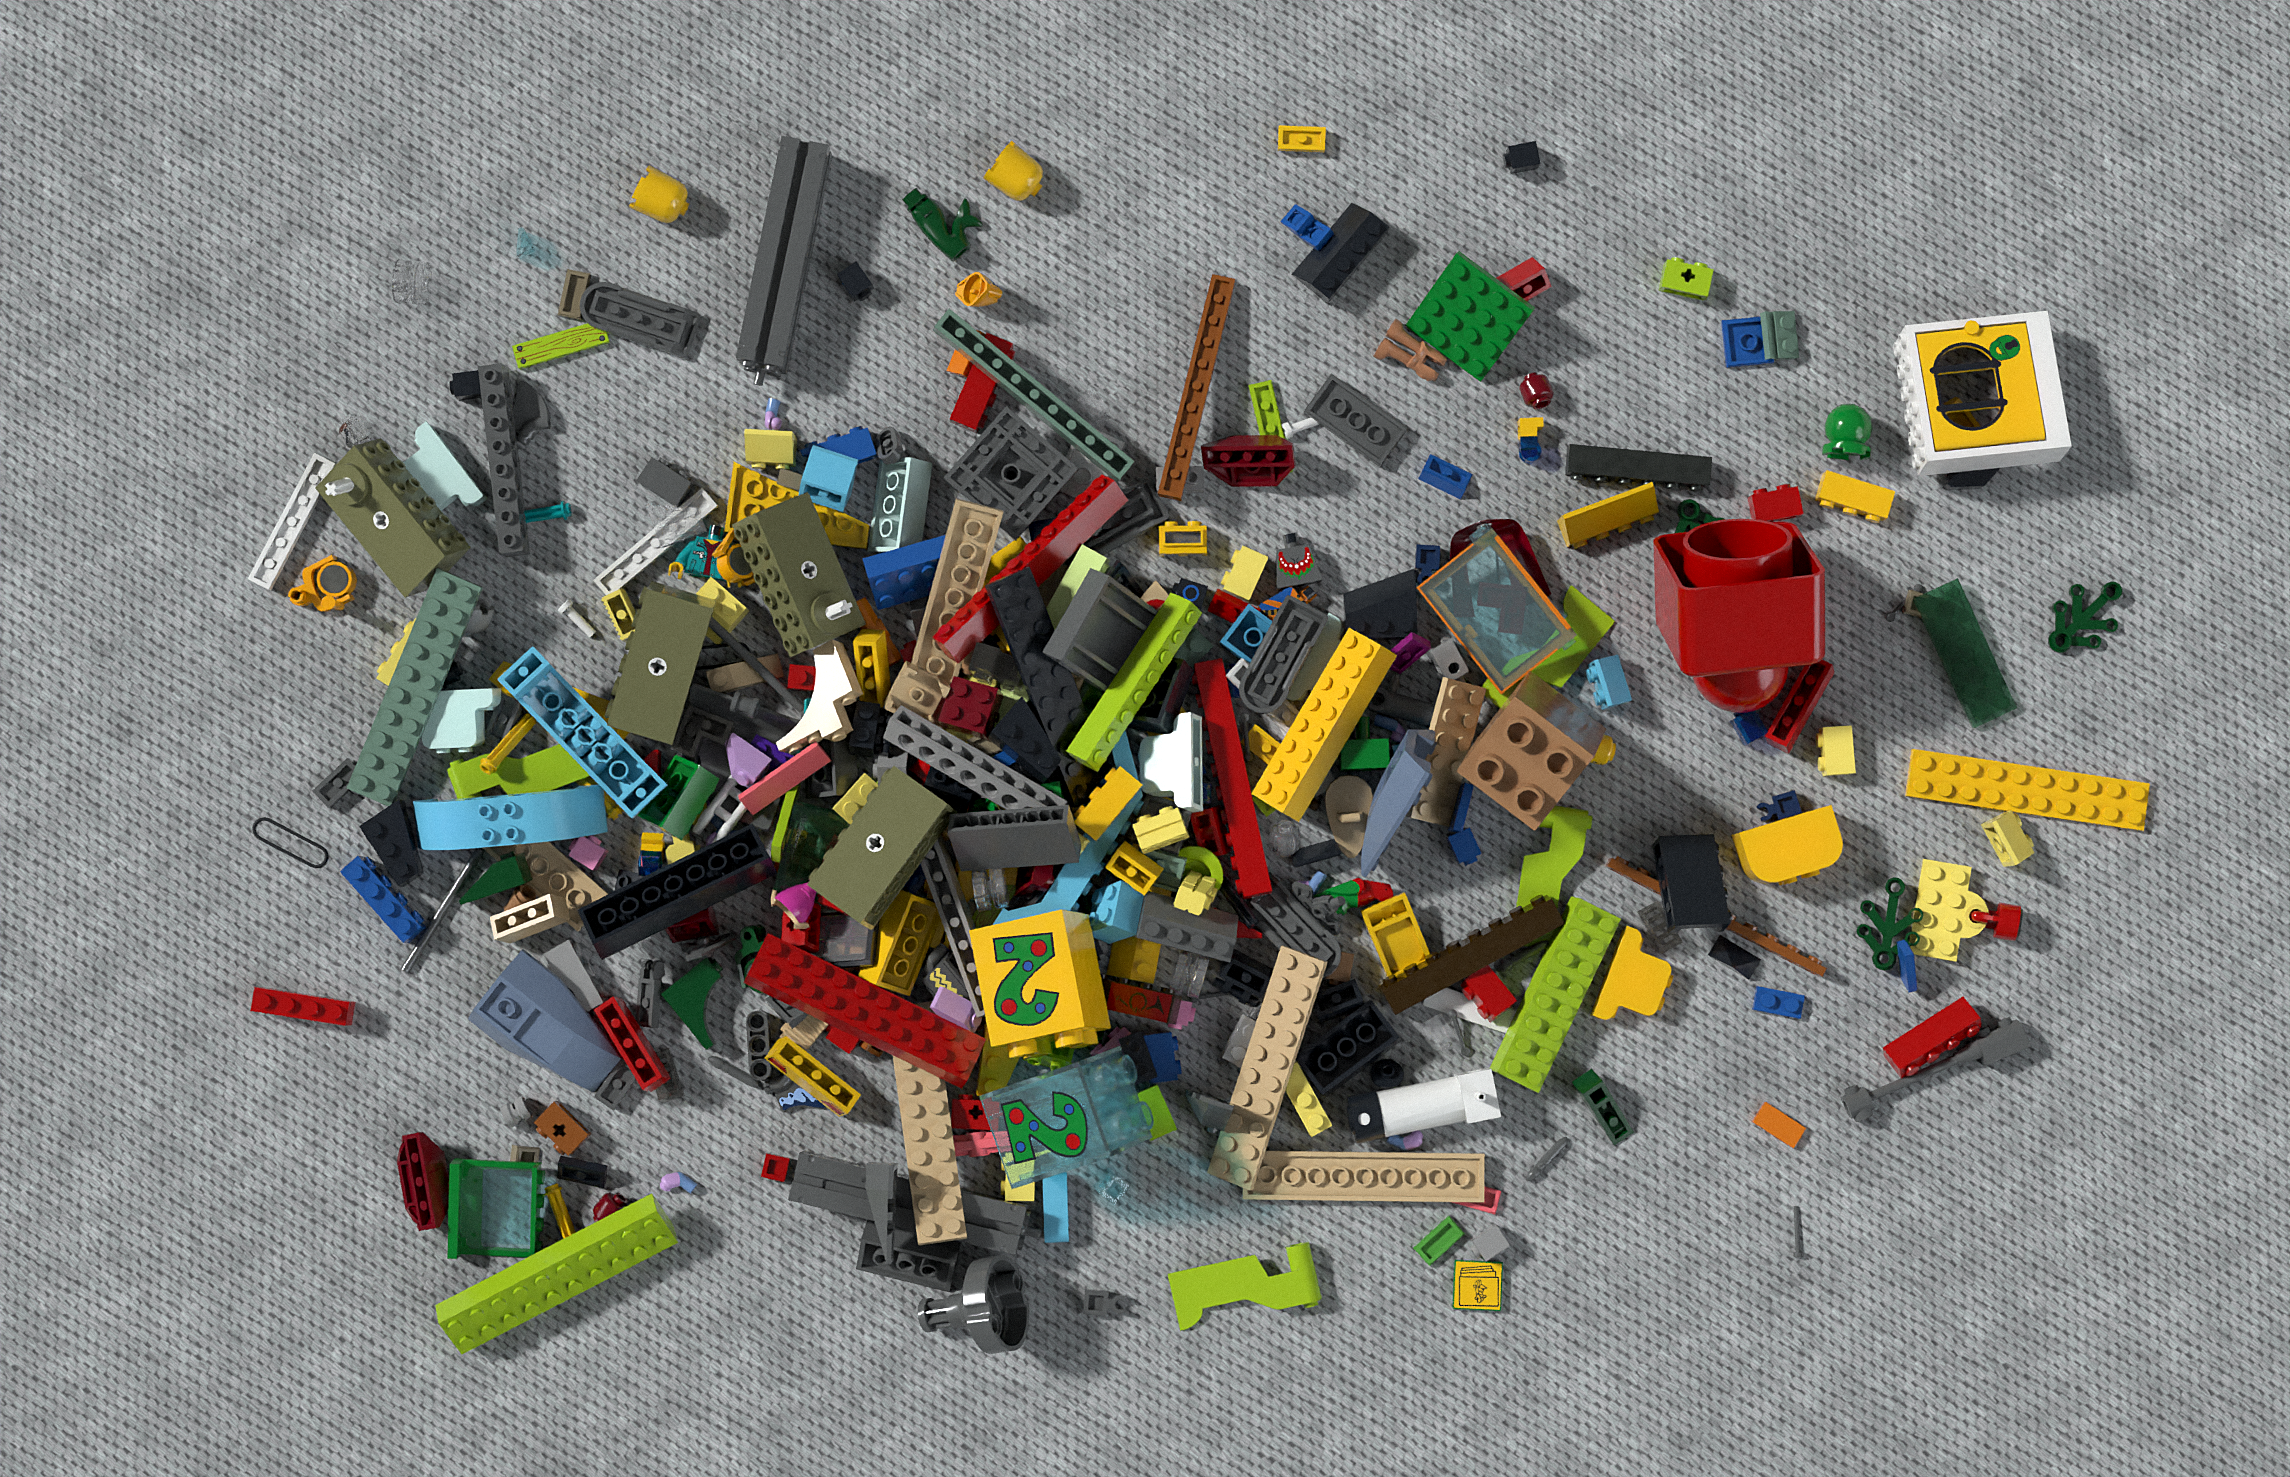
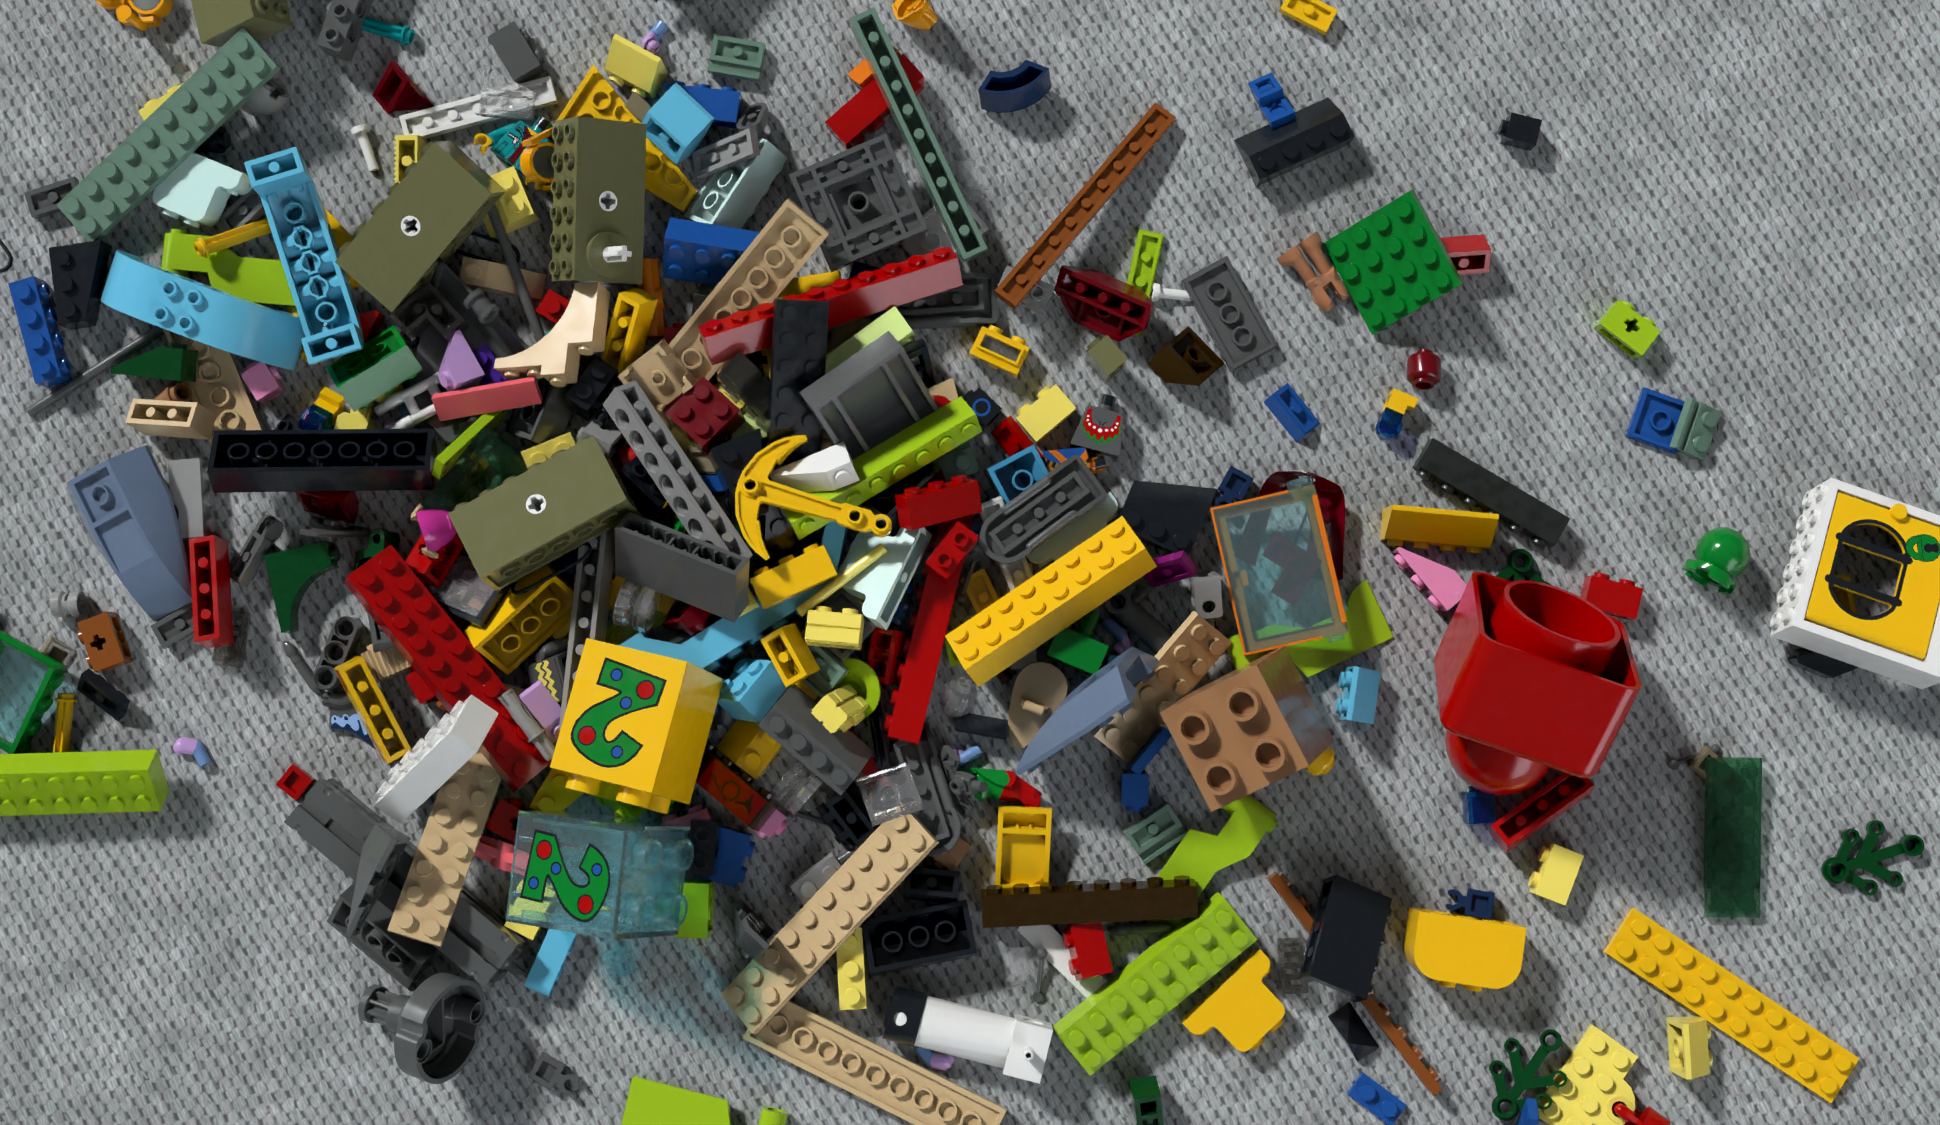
camera: 25 degrees right, 0 degrees up
dark red head [593,1193,627,1222] -> none
black piece [1370,1059,1404,1089] -> none
yellow brick [1815,470,1895,523] -> none
none -> dark red slope [372,60,434,115]
none -> white brick [374,694,499,823]
none -> light grey axle [498,688,555,761]
none -> black piece [511,542,592,595]
none -> light grey plate [692,128,760,179]
none -> sand green plate [707,34,766,82]
none -> yellow piece [735,435,892,561]
none -> white slope [770,441,859,492]
none -> light yellow piece [796,543,888,617]
none -> clear tile [856,762,924,827]
none -> red brick [895,475,982,530]
none -> red brick [925,521,979,583]
none -> dark blue brick [978,60,1051,113]
none -> olive brick [1085,335,1128,383]
none -> sand green plate [1123,802,1187,865]
none -> dark brown slope [1148,326,1225,386]
none -> bright pink slope [1392,547,1467,612]

